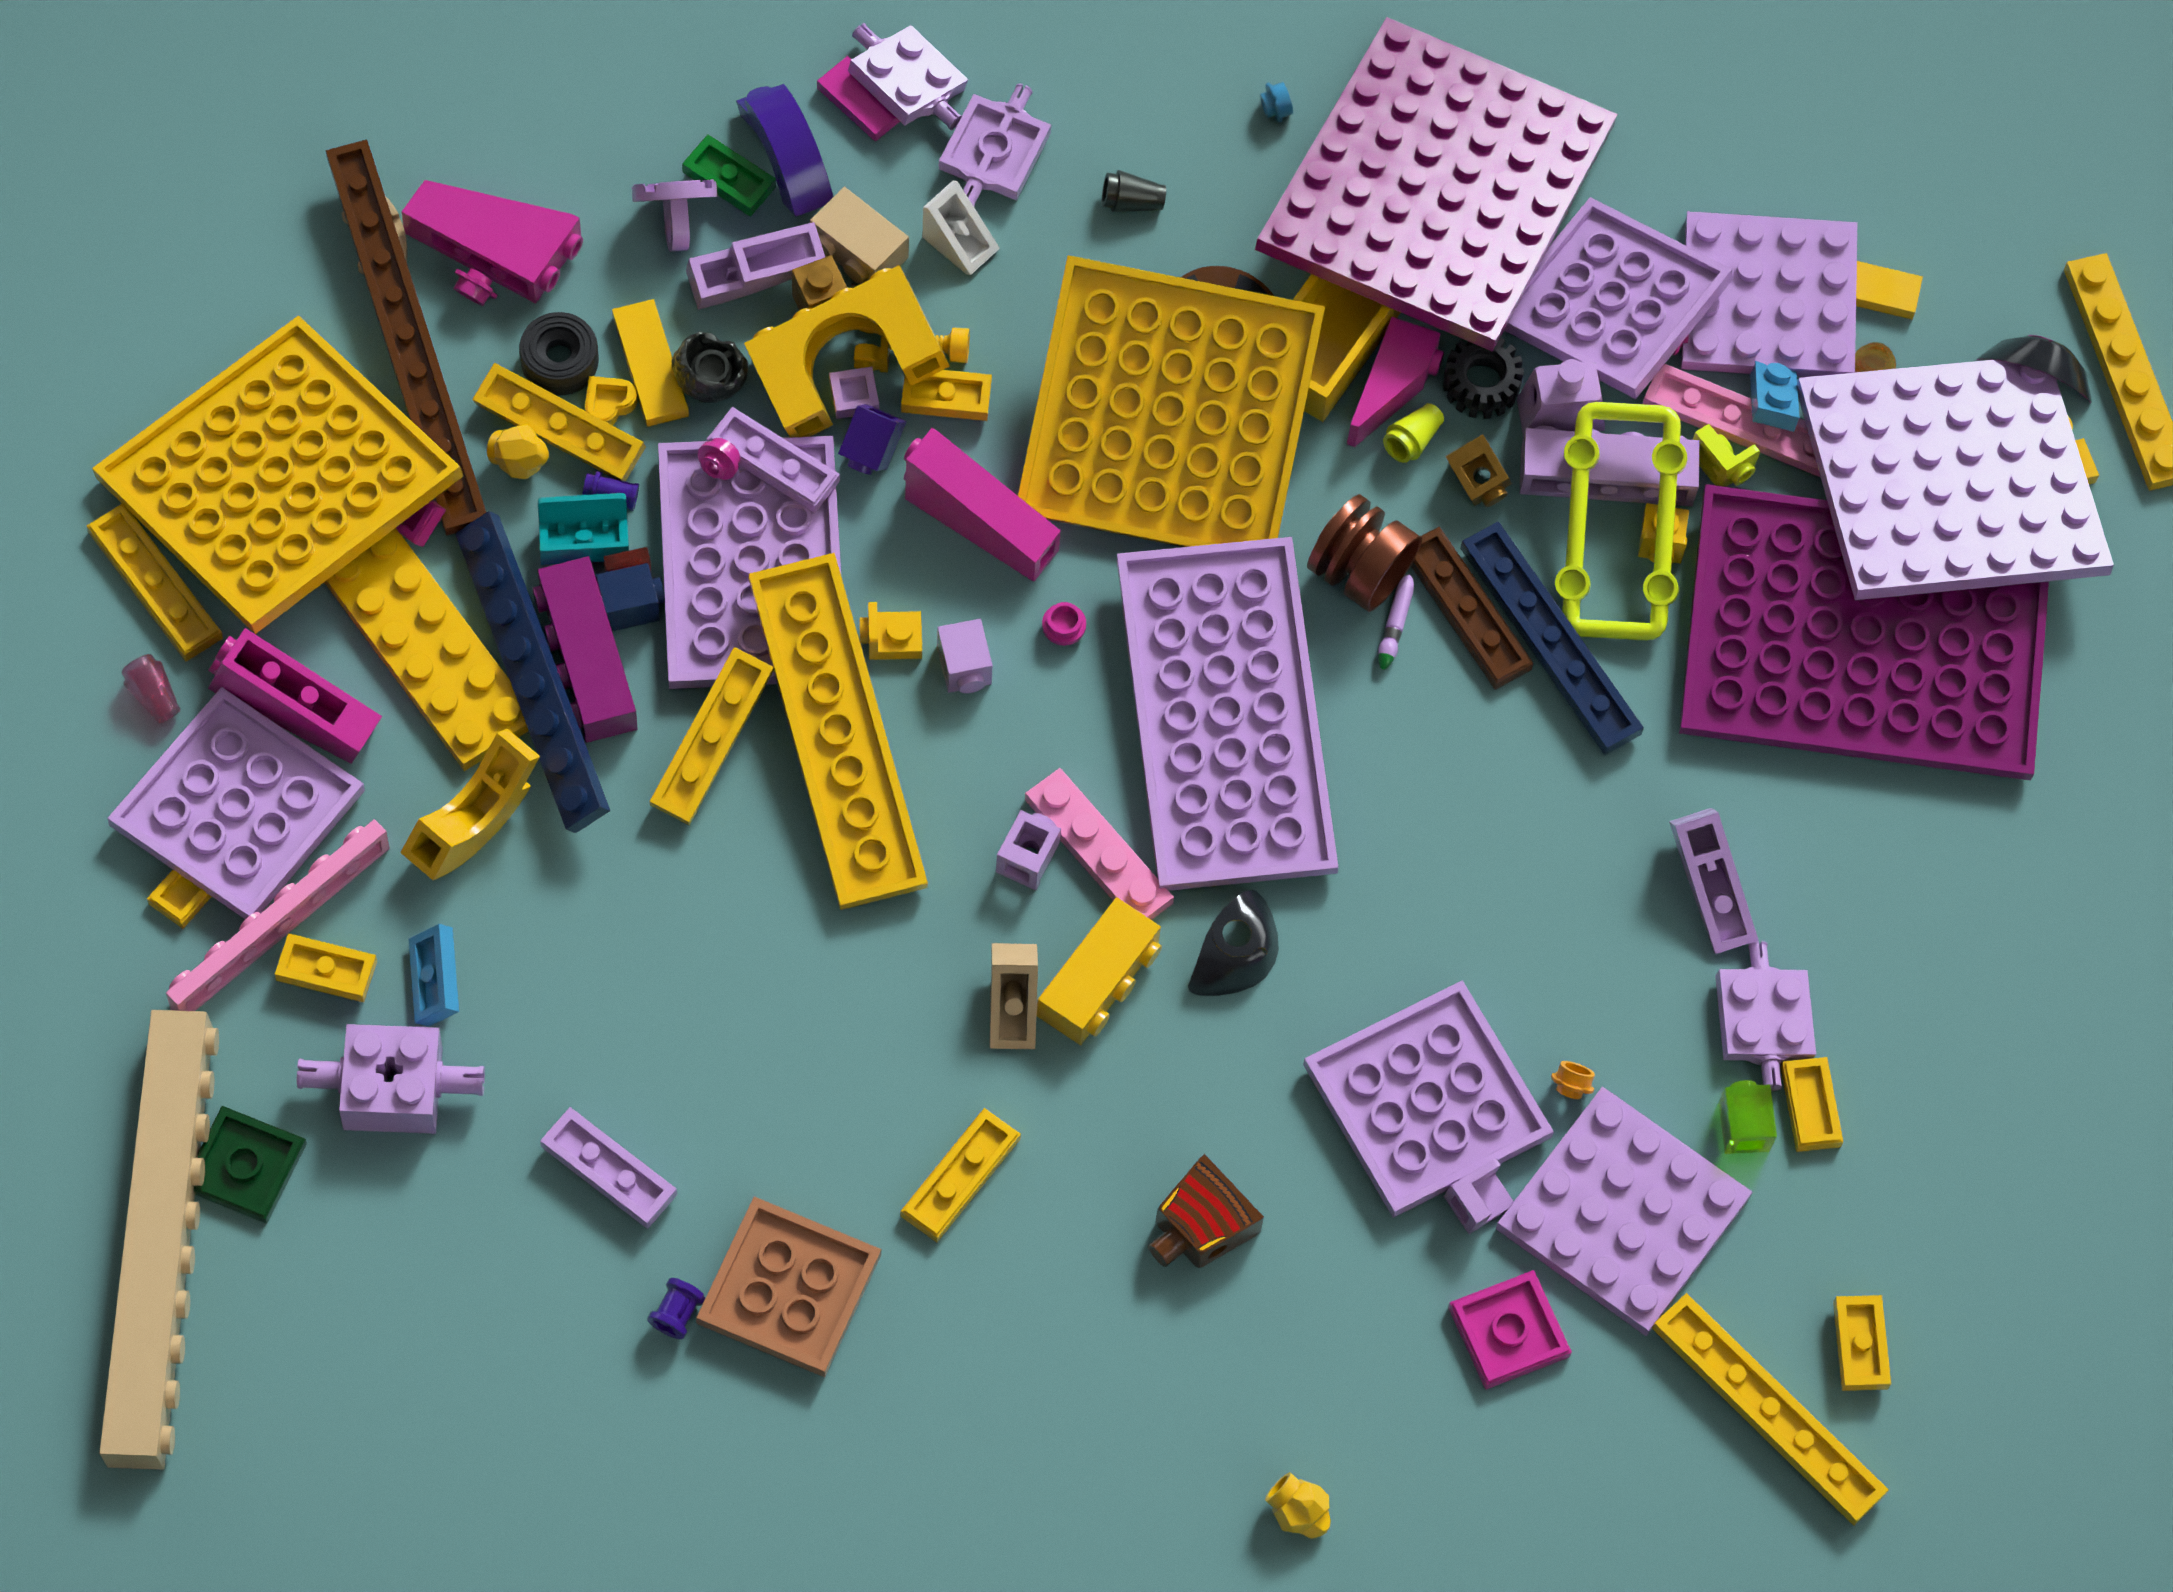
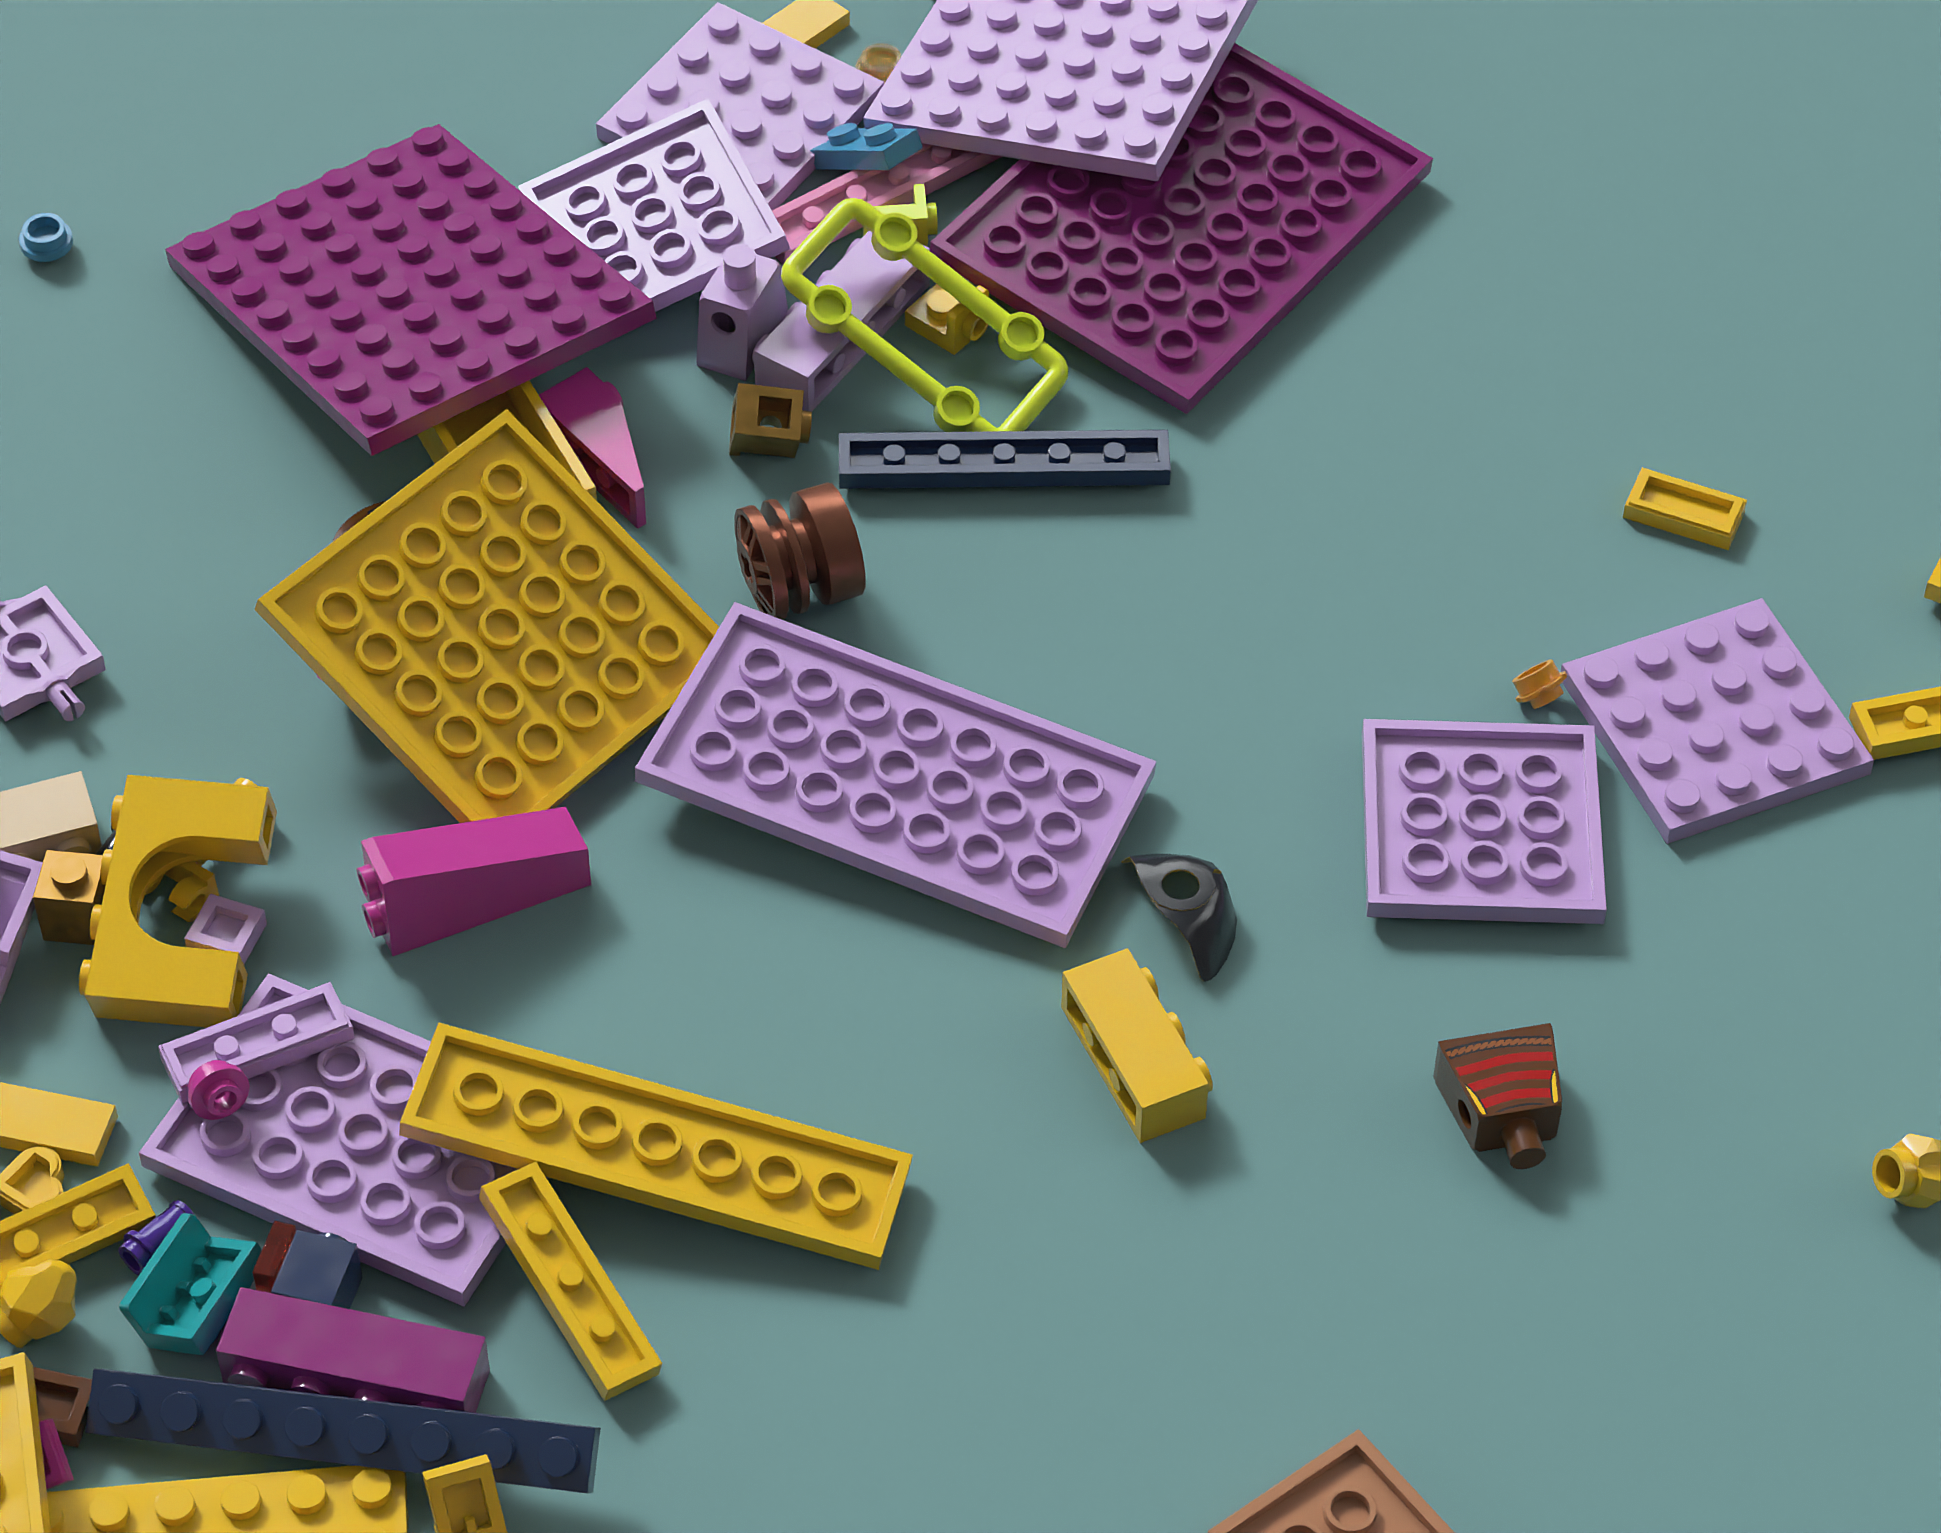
camera: 55 degrees left, 15 degrees down
pearl dark grey hair [671,331,748,403] -> none
dark purple brick [838,404,907,475] -> none
yellow bracket [859,602,922,660] -> none
yellow tile [900,1108,1021,1243] -> none
yellow plate [901,370,992,421] -> none
white slope [922,180,1000,275] -> none
lavender brick [937,619,993,693] -> none
tan slope [990,943,1038,1049] -> none
lavender brick [996,810,1061,890] -> none
bright pink plate [1025,768,1174,920] -> none
dark pink plate [1042,602,1086,646] -> none
pearl dark grey cone [1102,170,1166,212] -> none
dark azure plate [1260,82,1293,123] -> none
lavender piece [1378,575,1414,670] -> none
neon yellow cone [1383,403,1444,463] -> none
reddish brown tile [1411,526,1534,690] -> none
black tyre [1443,338,1524,419] -> none
lavender panel [1444,1158,1514,1234] -> none
dark pink tile [1448,1270,1572,1390] -> none
lavender slope [1669,808,1758,954] -> none
lavender plate [1715,941,1816,1091] -> none
clear neon green brick [1718,1080,1777,1154] -> none

